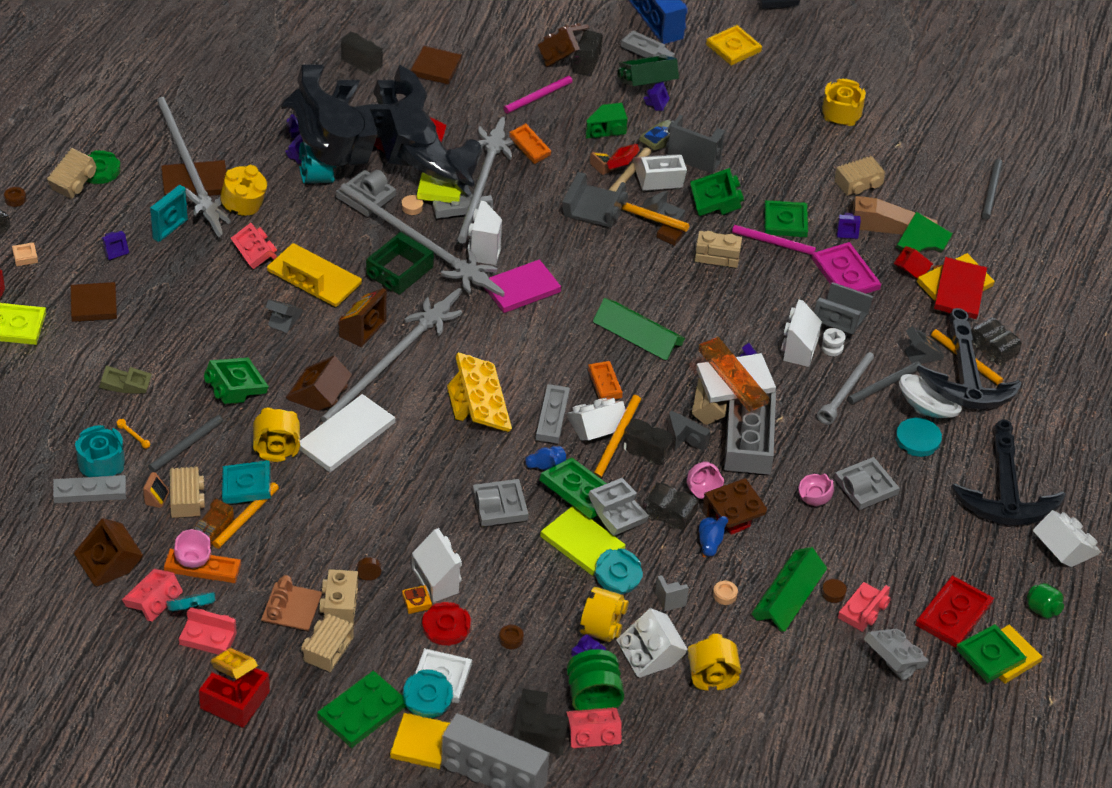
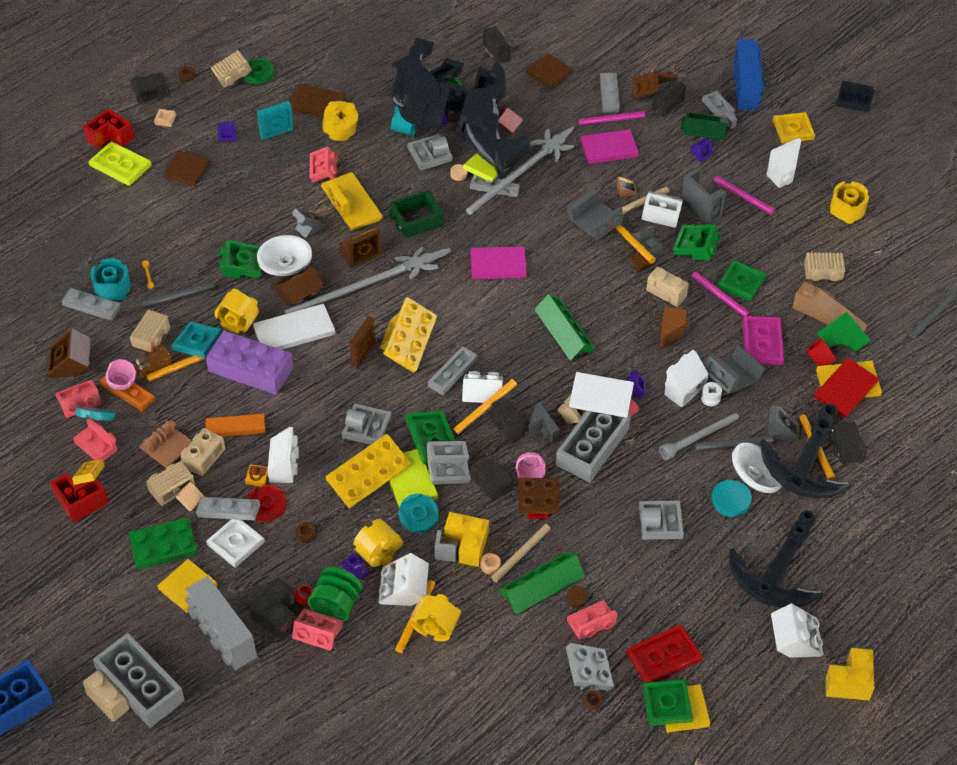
camera: 30 degrees right, 5 degrees up
olive slope [99,366,152,394] -> none
slope [143,472,169,508] -> none
light grey piece [157,97,231,237] -> none
light grey piece [340,183,505,297] -> none
reddish brown tile [357,557,381,581] -> none
teal tile [403,669,453,718] -> none
white slope [468,201,502,265] -> none
orange plate [509,124,551,164] -> none
blue animal [525,446,566,471] -> none
green slope [585,103,628,139] -> none
orange plate [588,361,623,399] -> none
red tile [607,143,640,169] -> none
slope [639,120,671,150] -> none
clear orange plate [699,336,769,412] -> none
blue animal [699,516,728,557] -> none
bright pink hair [798,473,834,507] -> none
dark purple tile [837,213,861,239] -> none
green head [1027,583,1064,619] -> none
none -> light nougat tile [176,482,204,511]
none -> light grey plate [196,497,260,520]
none -> medium lavender brick [206,330,293,395]
none -> orange tile [206,414,265,437]
none -> white dish [257,235,312,276]
none -> red plate [294,585,313,605]
none -> yellow bracket [325,434,411,508]
none -> reddish brown tile [350,316,376,369]
none -> light orange bar [395,580,436,653]
none -> yellow brick [444,512,489,567]
none -> tan bar [491,524,551,582]
none -> dark pink tile [580,129,639,164]
none -> reddish brown hinge [583,690,602,709]
none -> light grey plate [600,73,620,112]
none -> dark orange slope [659,307,689,348]
none -> dark pink bar [714,176,775,215]
none -> white slope [767,138,801,188]

